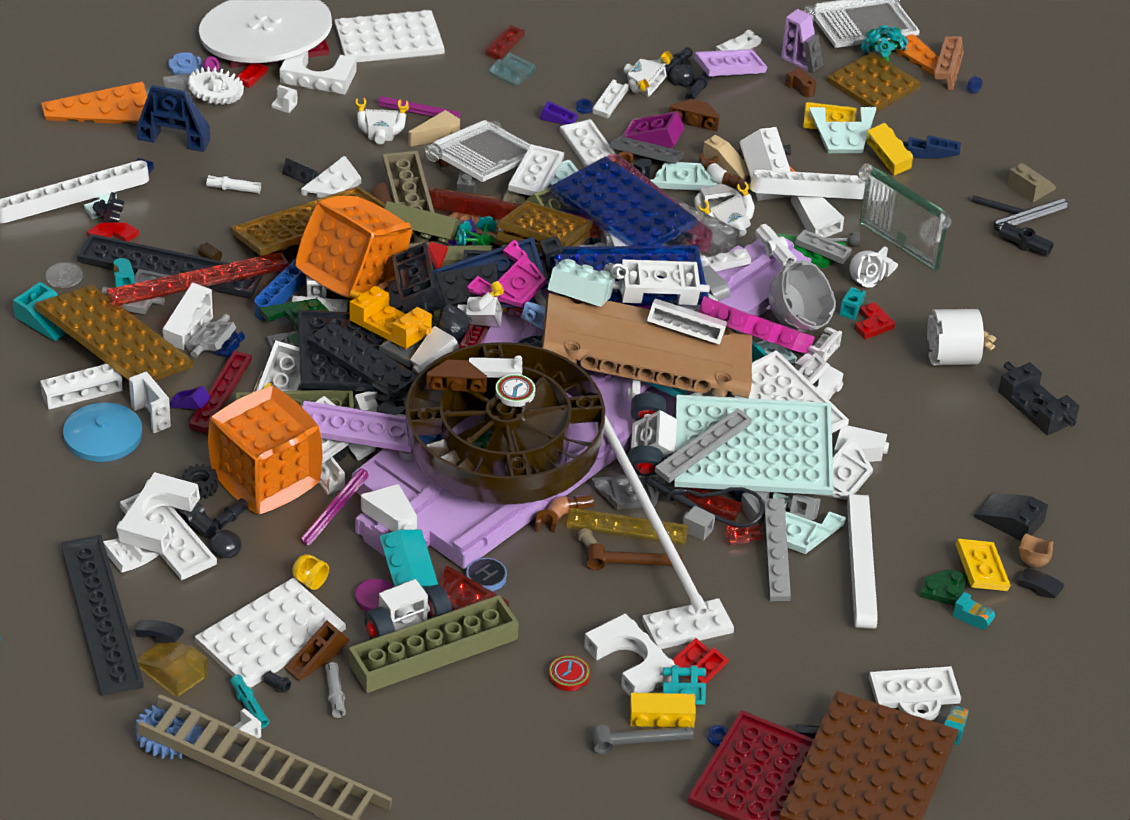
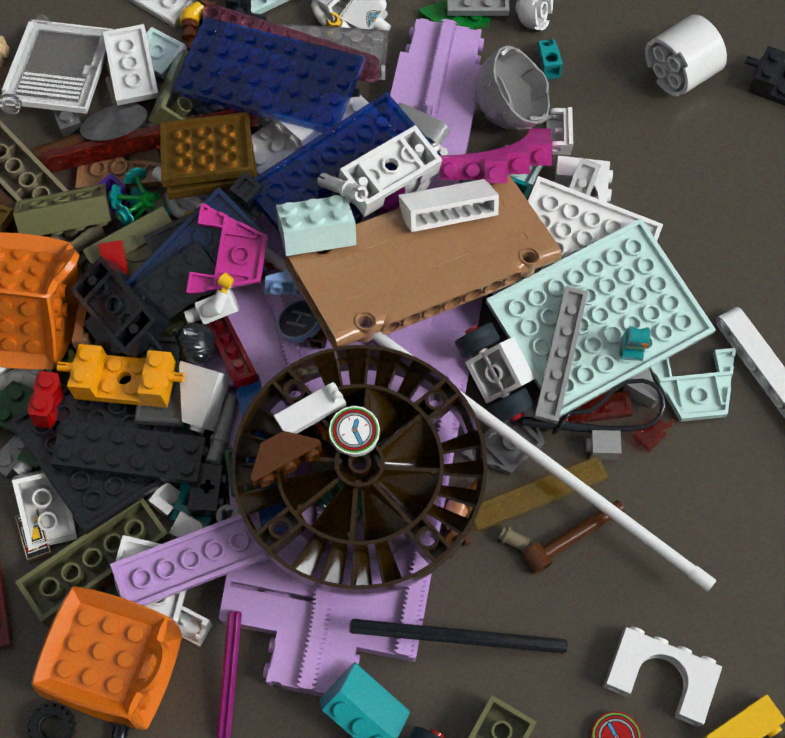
camera: 30 degrees left, 25 degrees up
white slope [361,484,417,532] -> none
clear red wing [440,565,509,611] -> none
black tile [466,558,507,592] -> none
white plate [628,380,640,400] -> none
white plate [642,598,734,649] -> none
teal plate [663,665,706,704] -> none
red slope [673,638,729,684] -> none
white plate [697,249,751,272] -> none
white piece [755,224,797,267] -> none
light grey plate [764,498,791,601] -> none
light grey brick [788,494,821,521] -> none
white wing [815,435,873,500] -> none
white slope [833,425,889,462] -> none
red plate [854,302,896,340] -> none
none -> red brick [28,371,63,429]
none -> flat silver sticker [80,104,147,141]
none -> black axle [349,619,568,654]
none -> teal leg [621,326,650,361]

